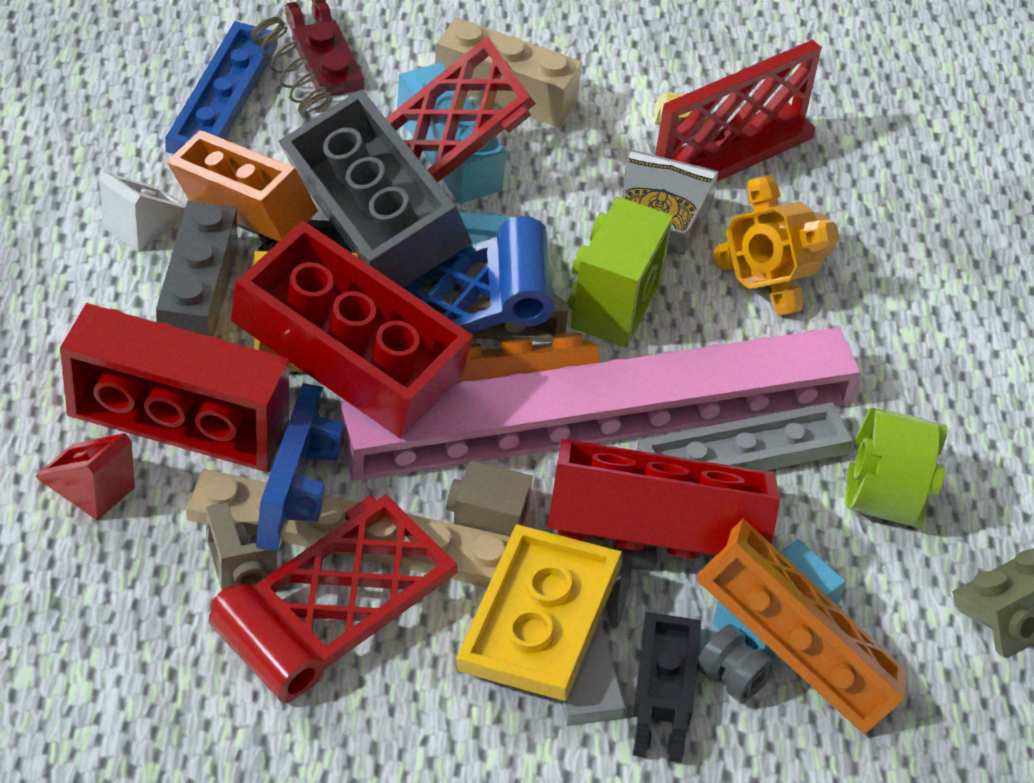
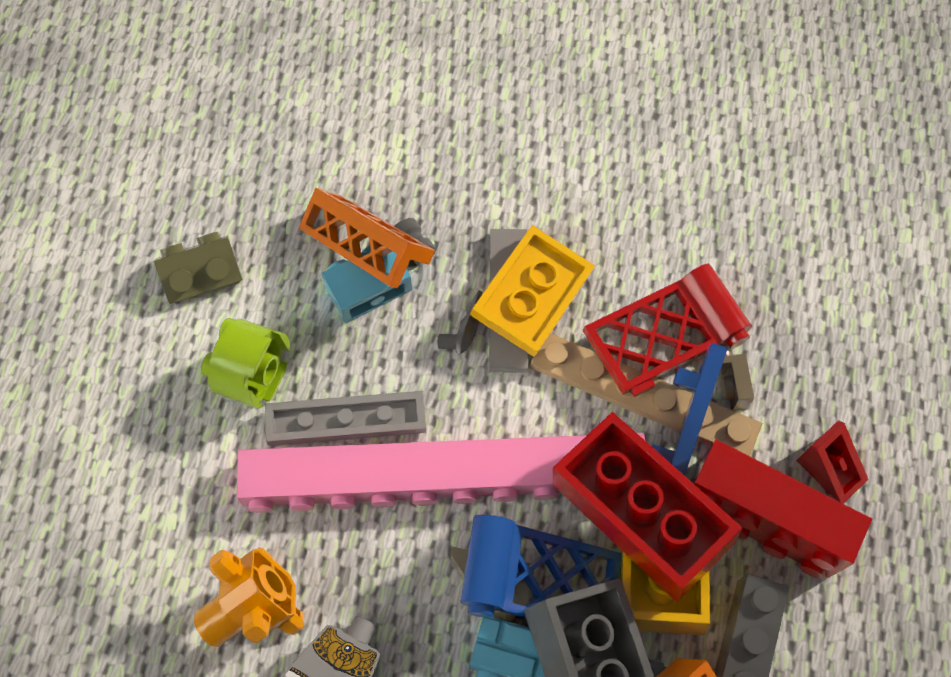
camera: 165 degrees left, 20 degrees up
dark tan brick [446,460,533,536] -> none
orange plate [455,332,600,383] -> none
red brick [547,438,780,559] -> none
lime brick [567,196,673,348] -> none
black hinge [632,612,701,763] -> none

